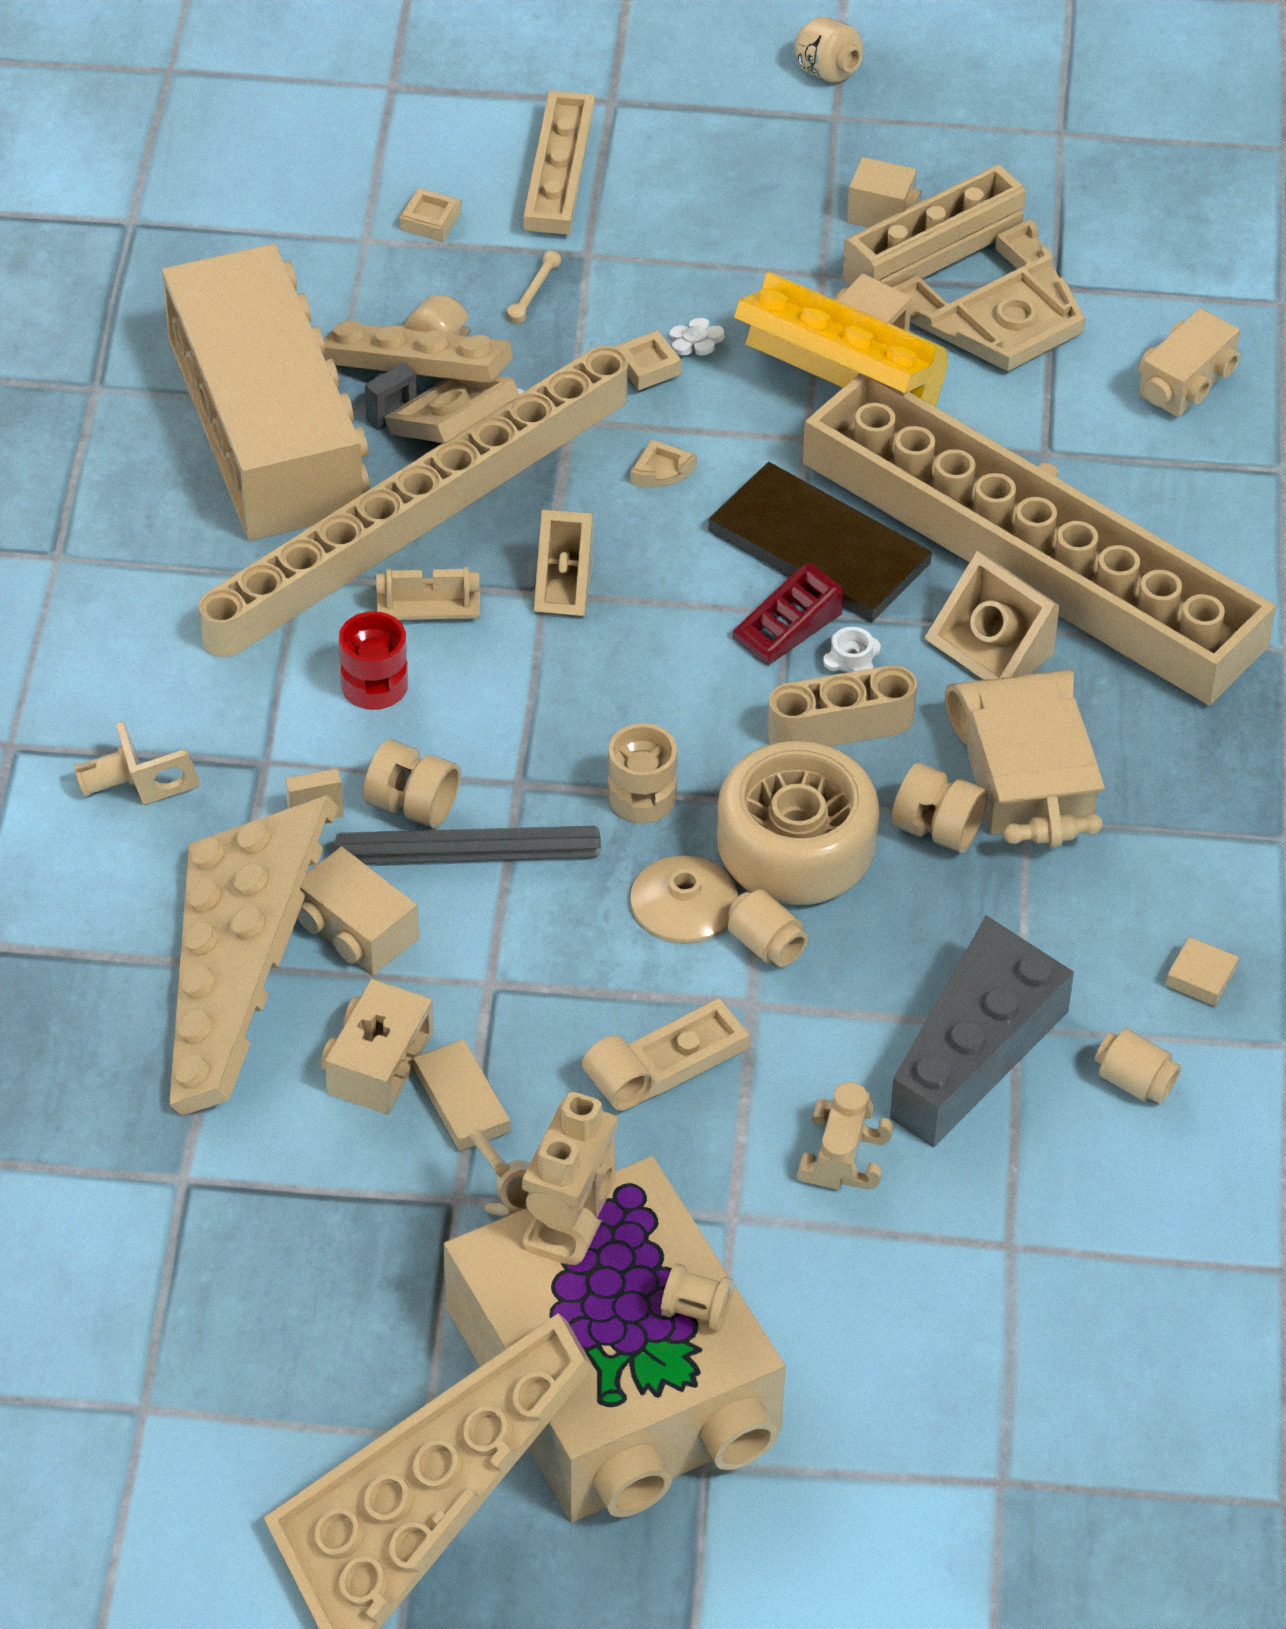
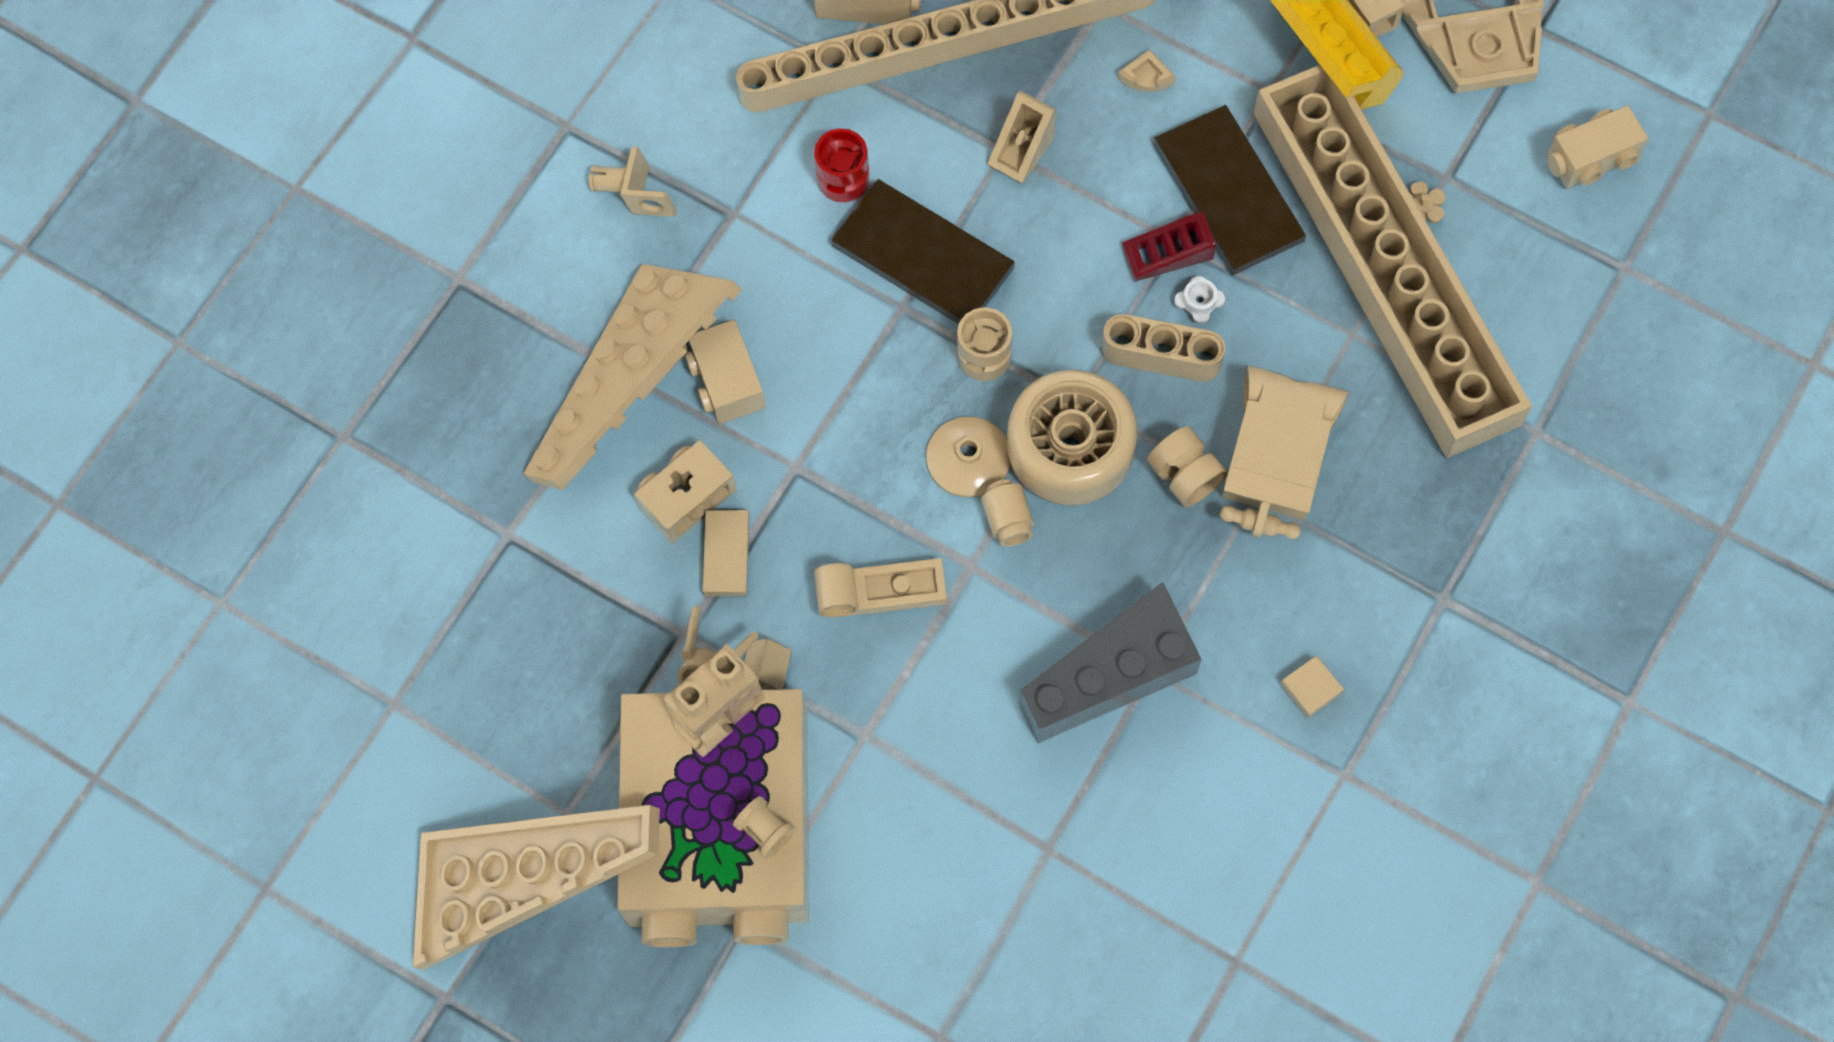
camera: 30 degrees right, 20 degrees up
tan tile [285,768,344,818] -> none
dark grey axle [335,825,601,864] -> none
tan wheel [363,739,461,829] -> none
tan hinge [376,567,480,620] -> none
tan piece [797,1082,894,1190] -> none
tan slope [924,551,1060,680] -> none
tan brick [1094,1028,1182,1104] -> none
none -> dark brown tile [831,179,1015,324]

